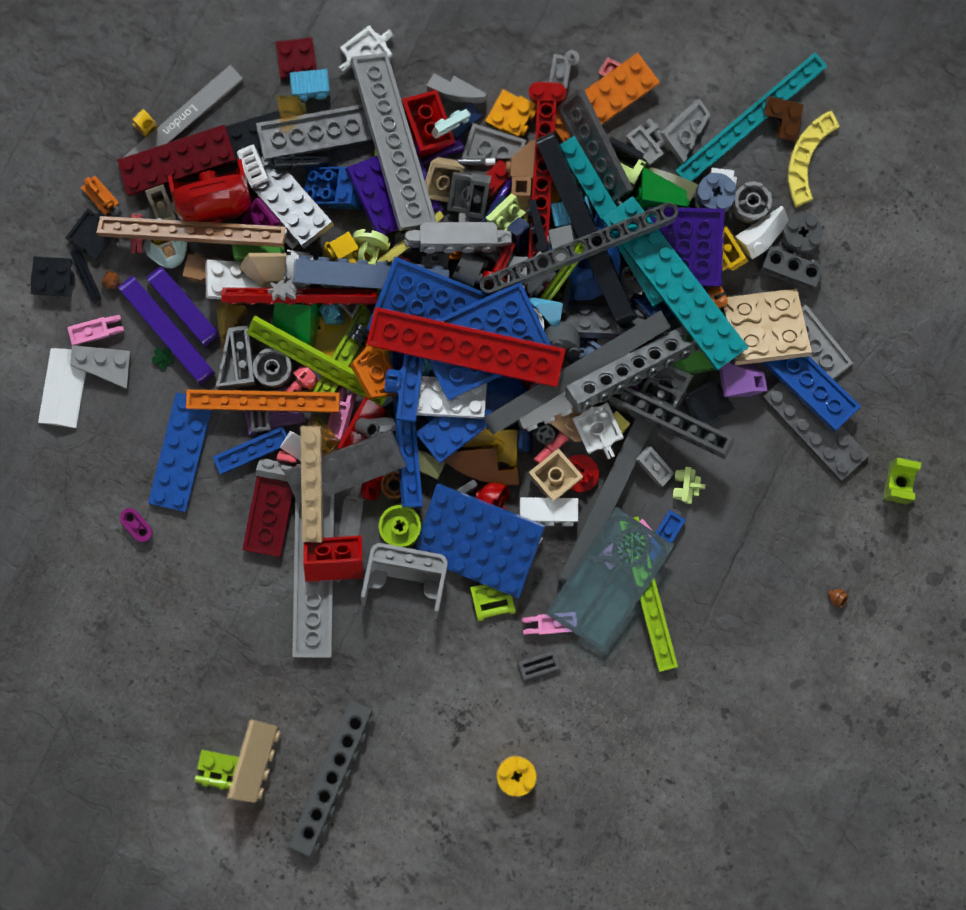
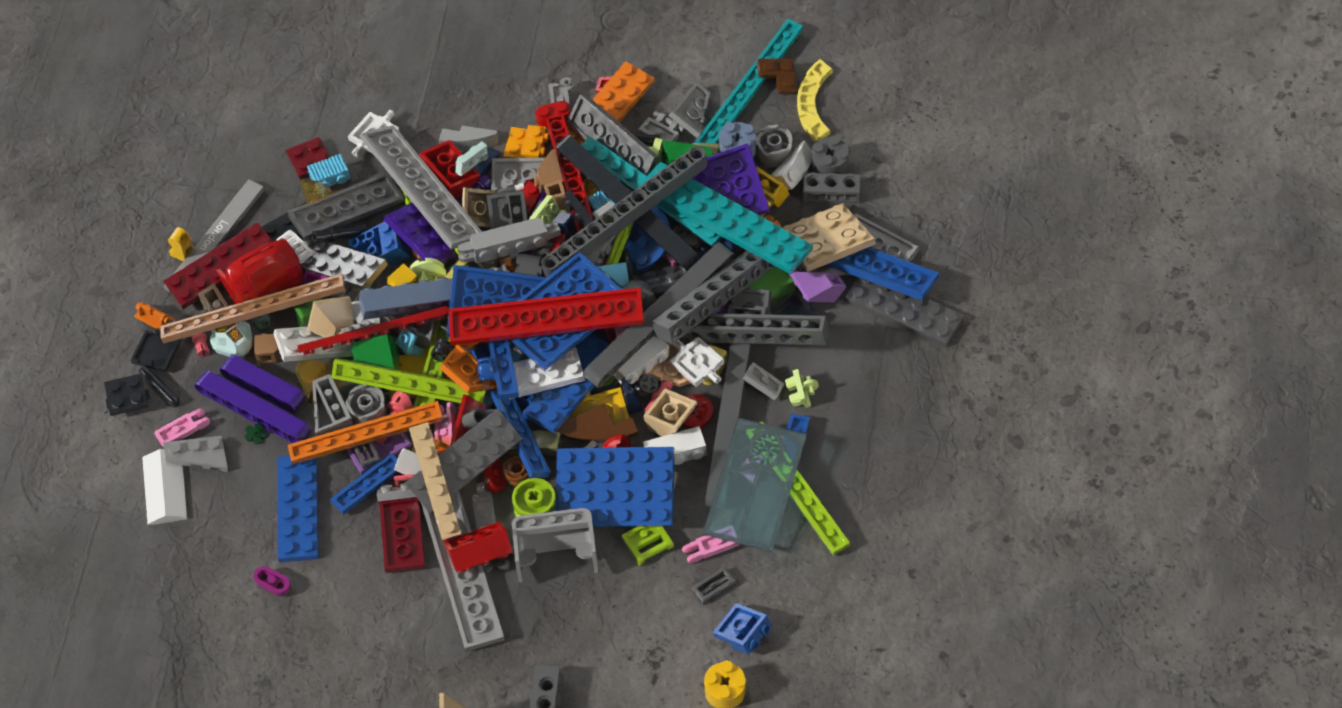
camera: 10 degrees left, 25 degrees down
dark orange plate [101,270,121,289] -> none
dark orange plate [828,589,849,608] -> none
lime piece [883,458,921,505] -> none
none -> blue plate [713,603,772,655]

